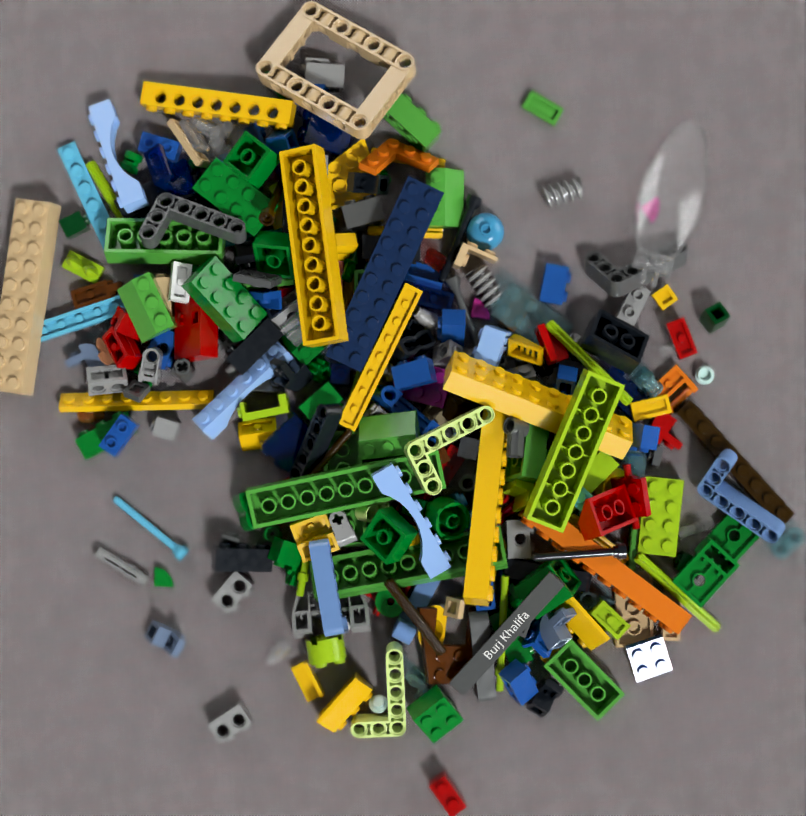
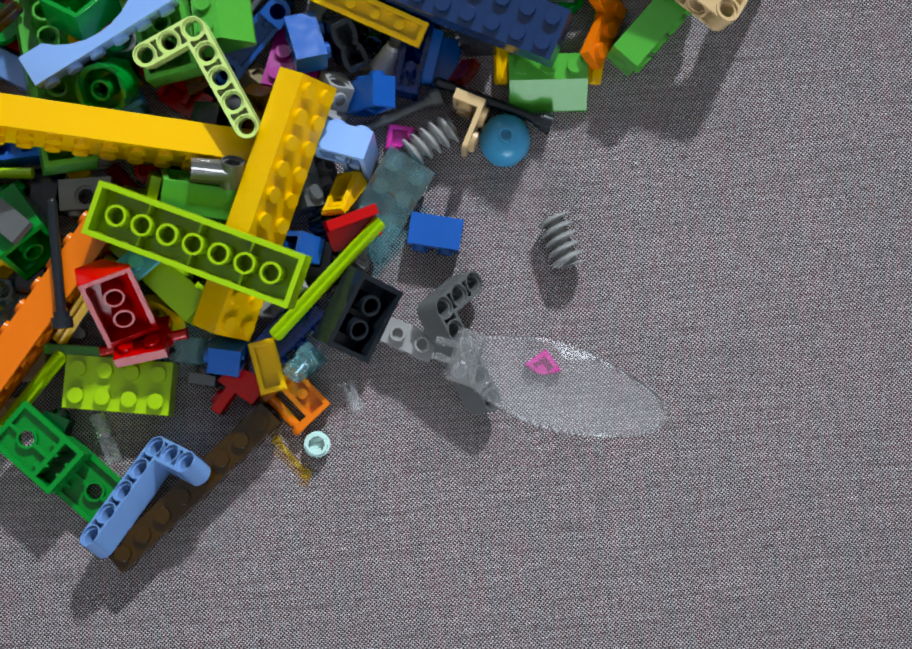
camera: 90 degrees right, 5 degrees down
bright green tile [521,90,564,127] -> none
yellow plate [651,284,679,311] -> none
red panel [665,317,698,360] -> none
dark green brick [699,301,731,334] -> none
clear light blue plate [771,527,805,560] -> none
none -> clear yellow hinge [272,435,312,480]

